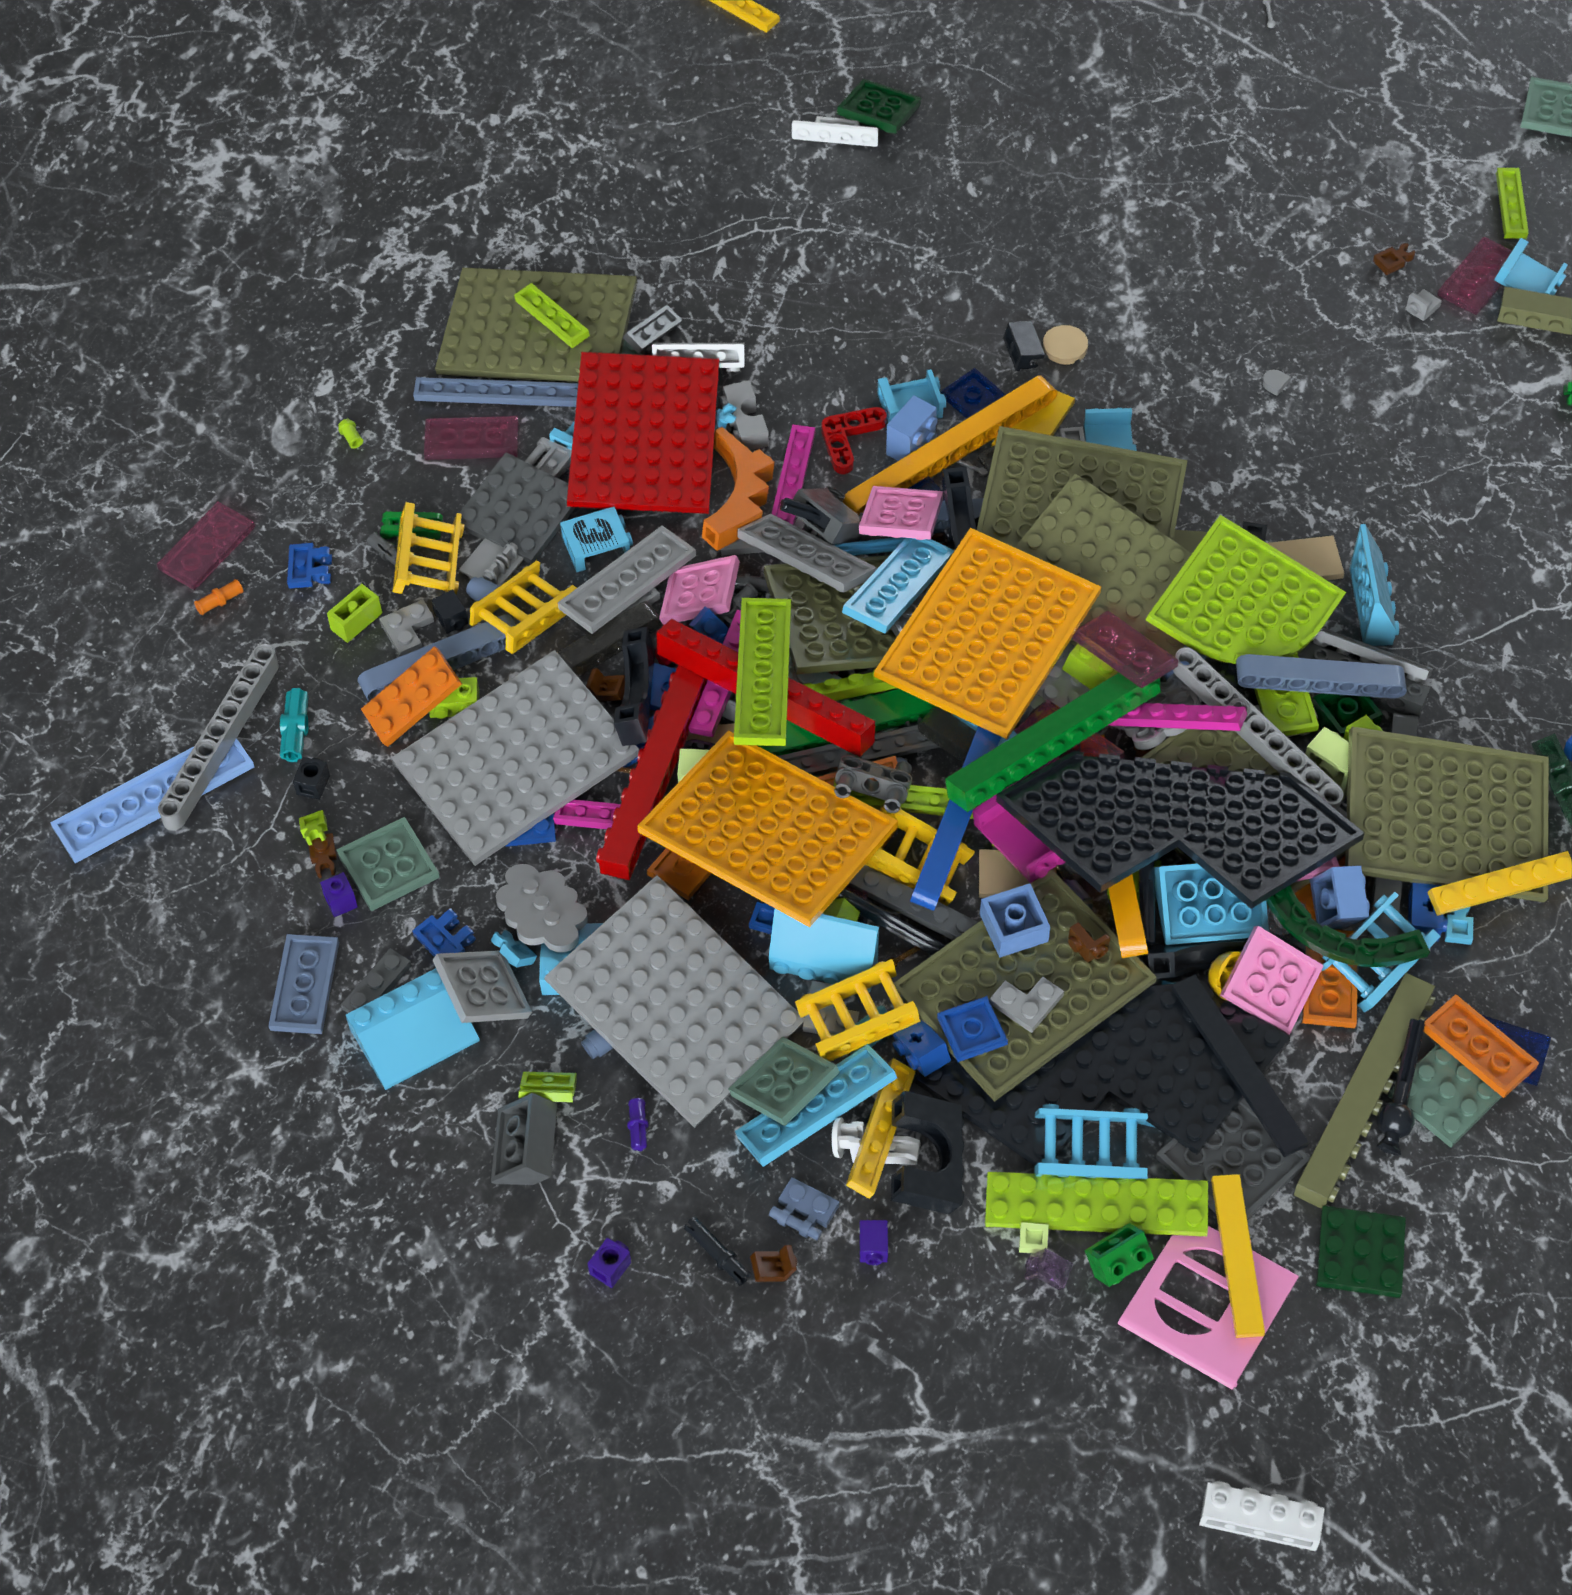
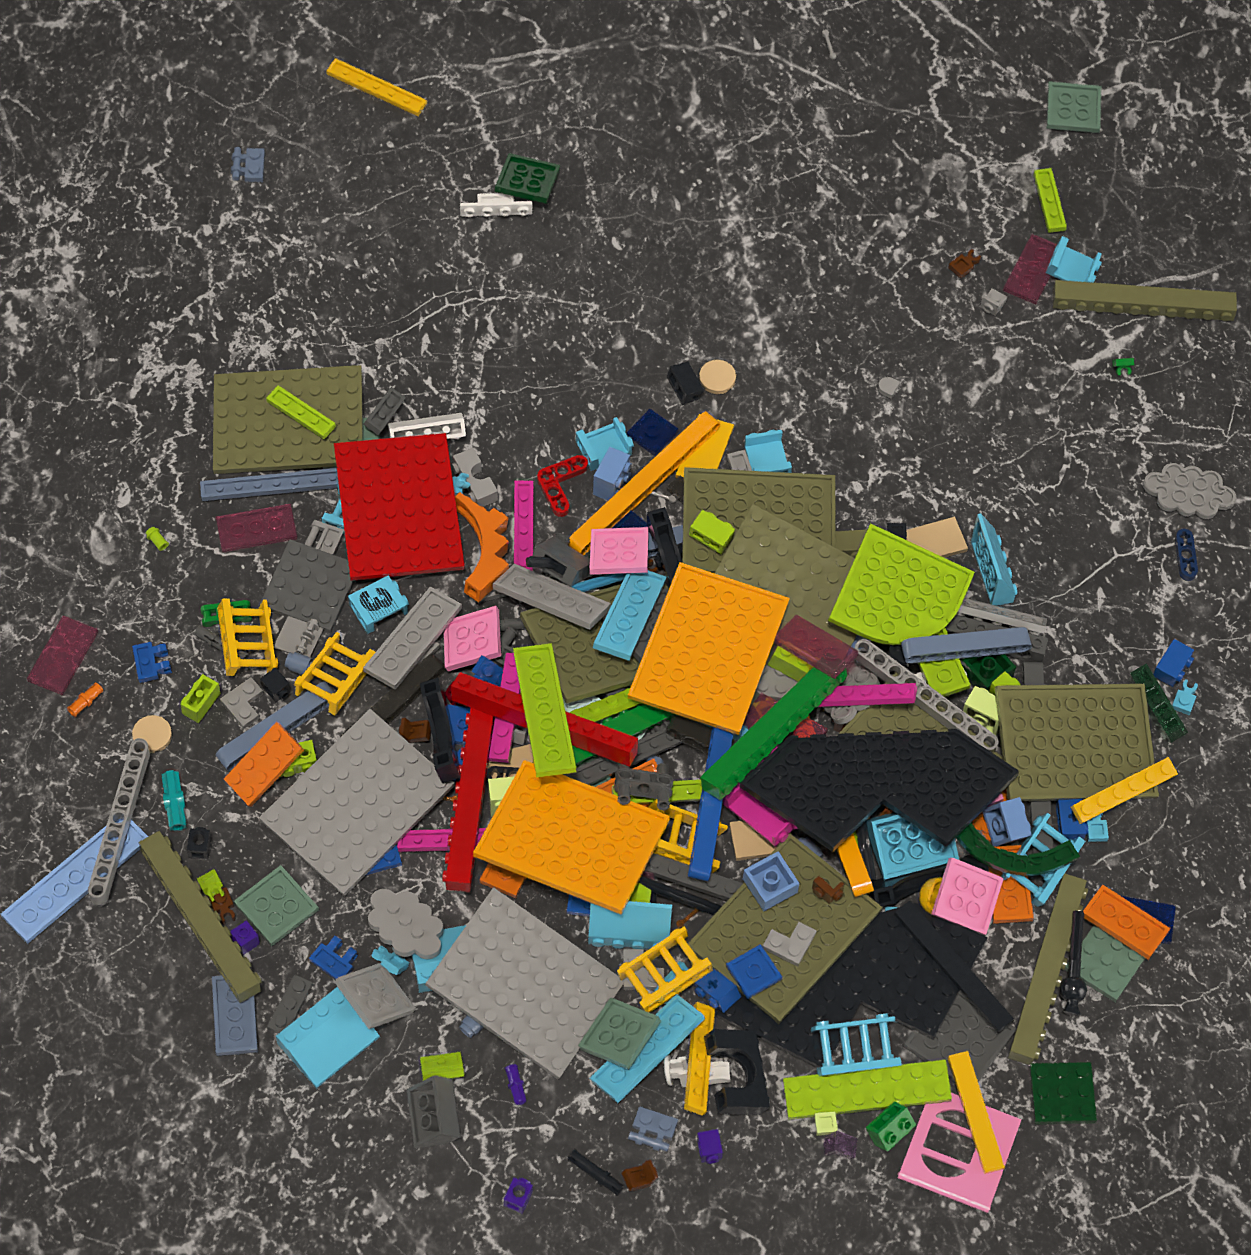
camera: 15 degrees left, 5 degrees up
none -> tan tile [132,715,172,753]
none -> olive brick [139,831,262,1003]
none -> sand blue plate [231,147,265,182]
none -> lime brick [689,510,735,554]

